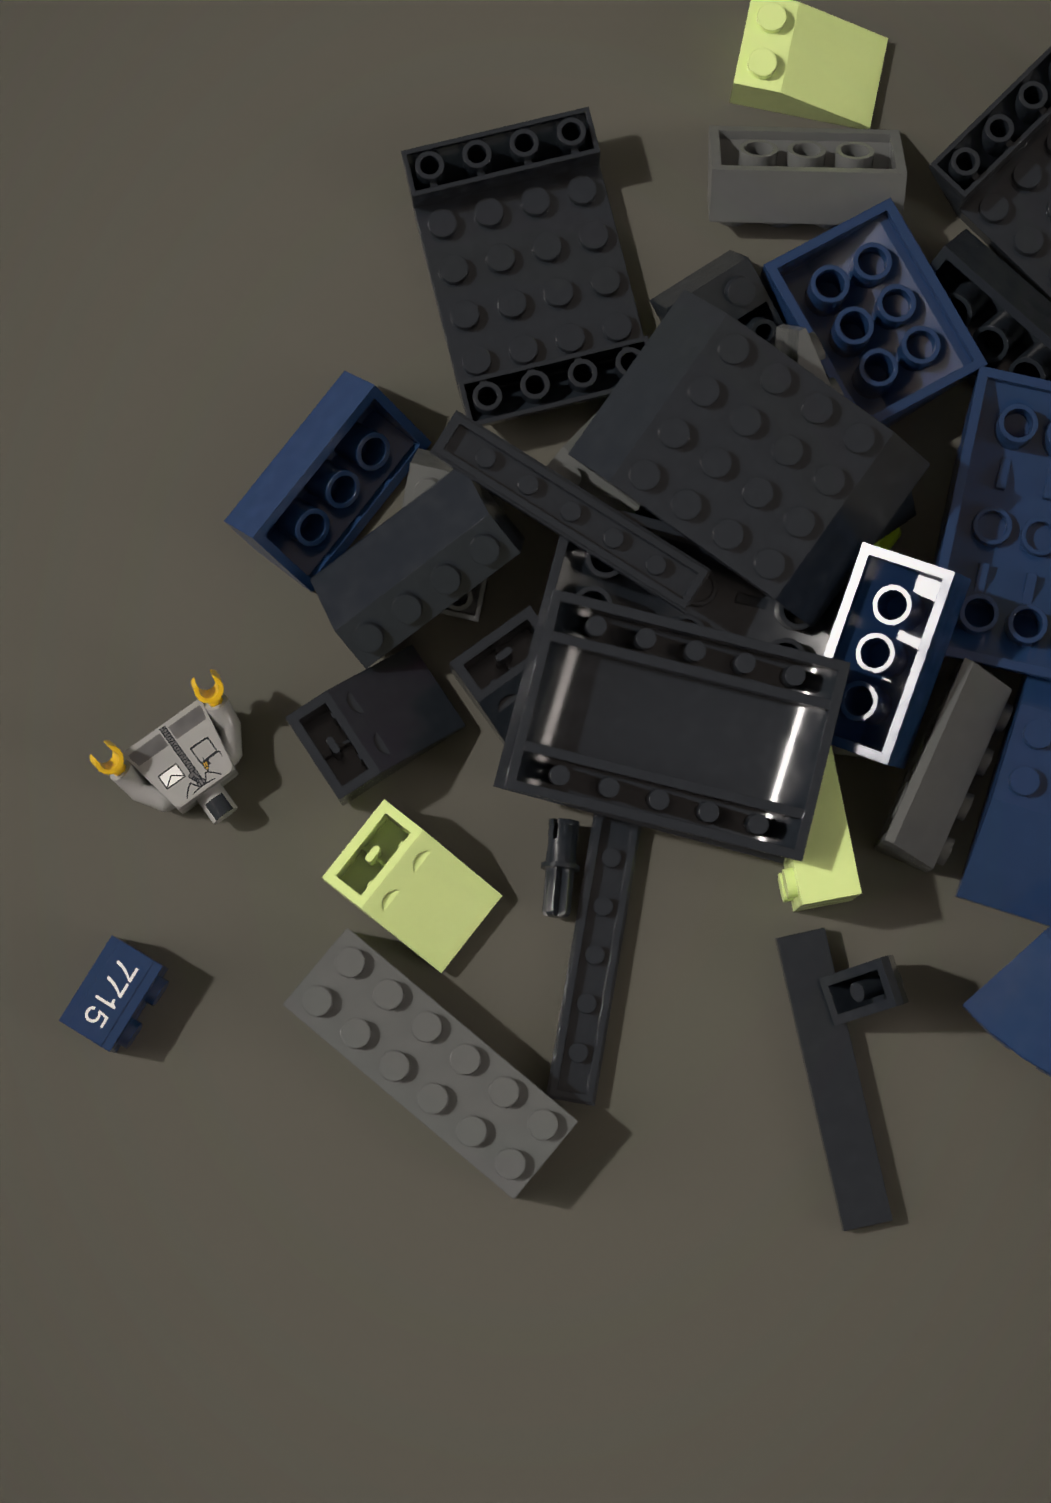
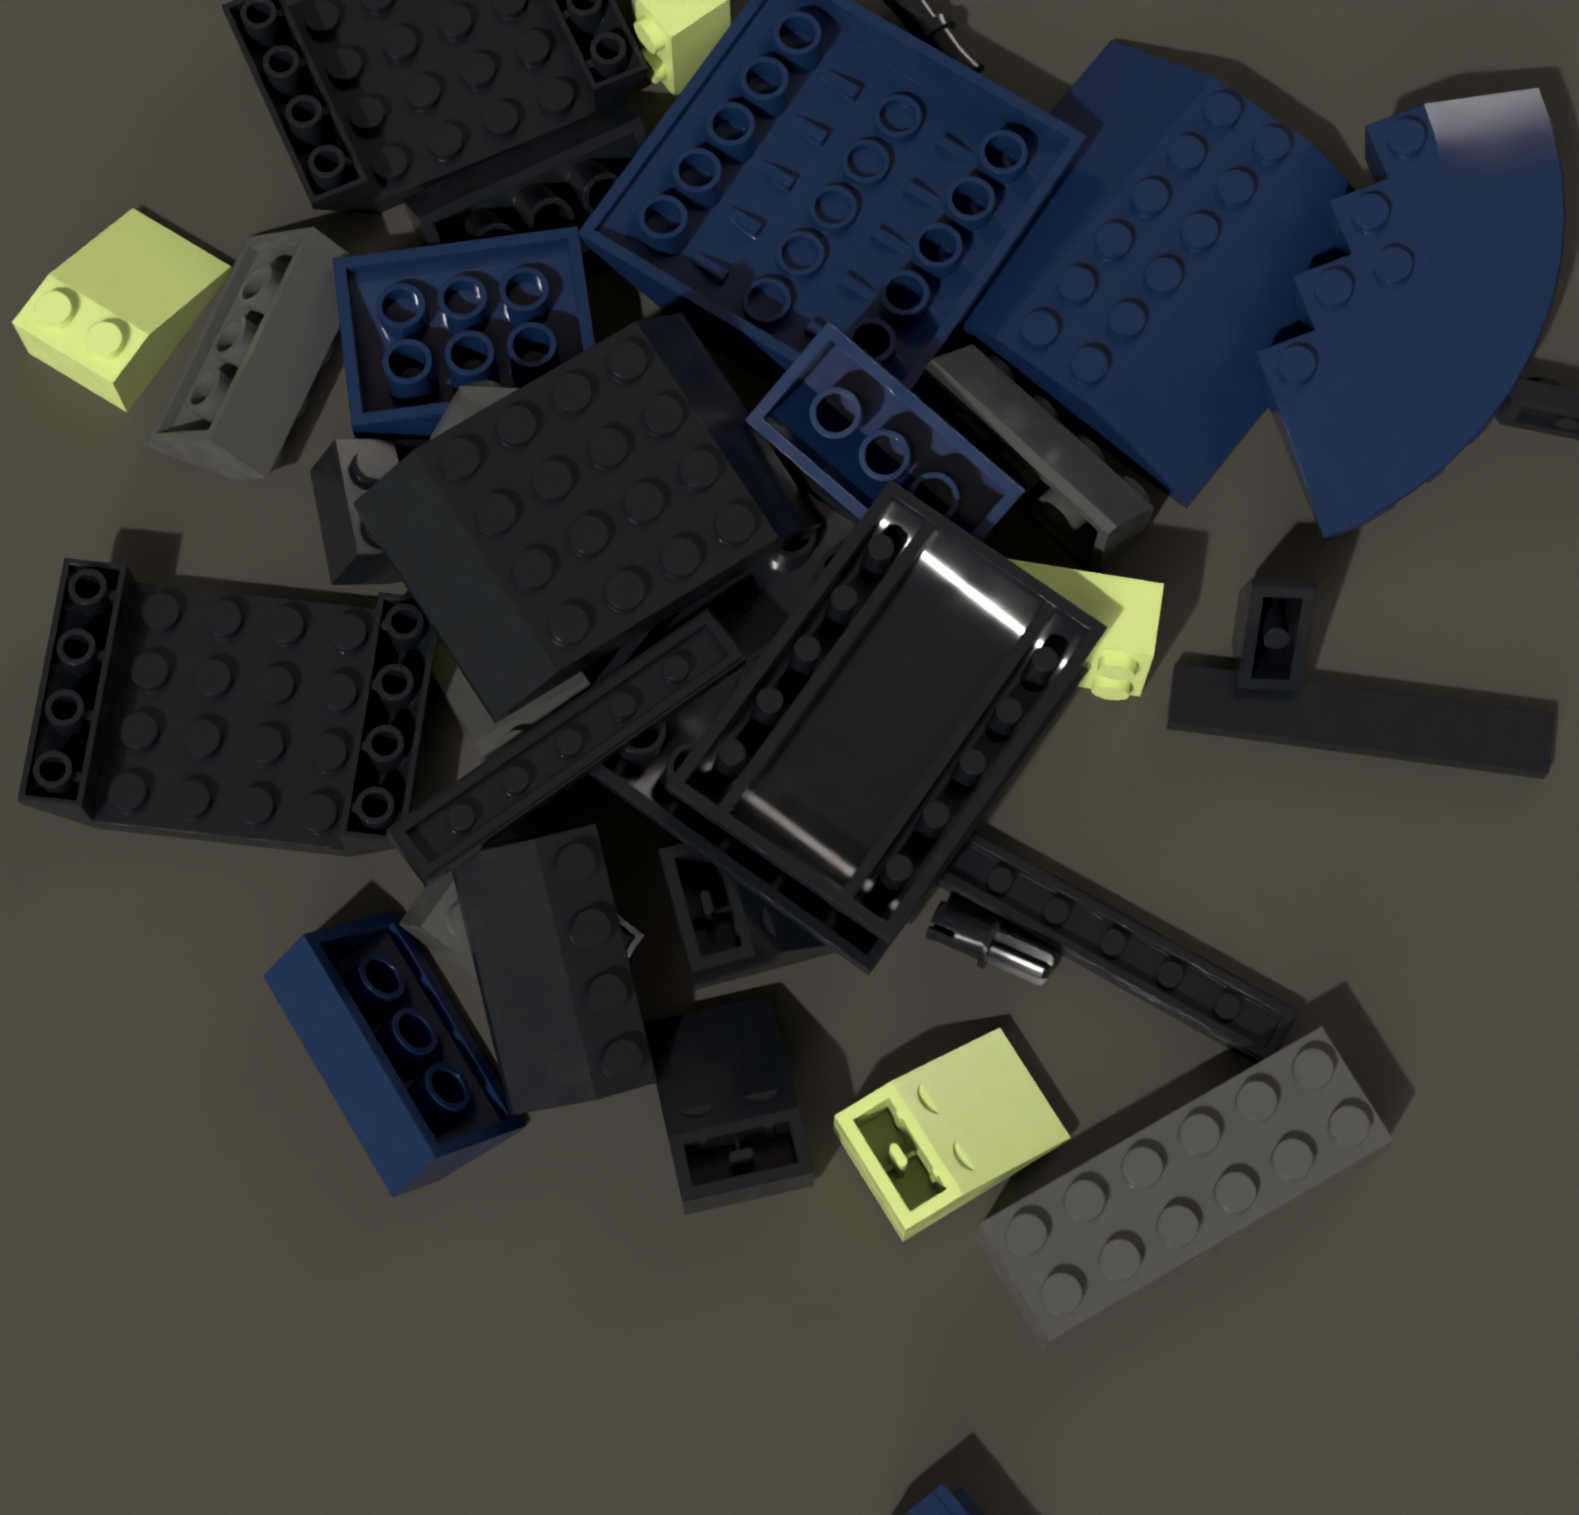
camera: 70 degrees left, 10 degrees down
light grey torso [90,669,243,824] -> none

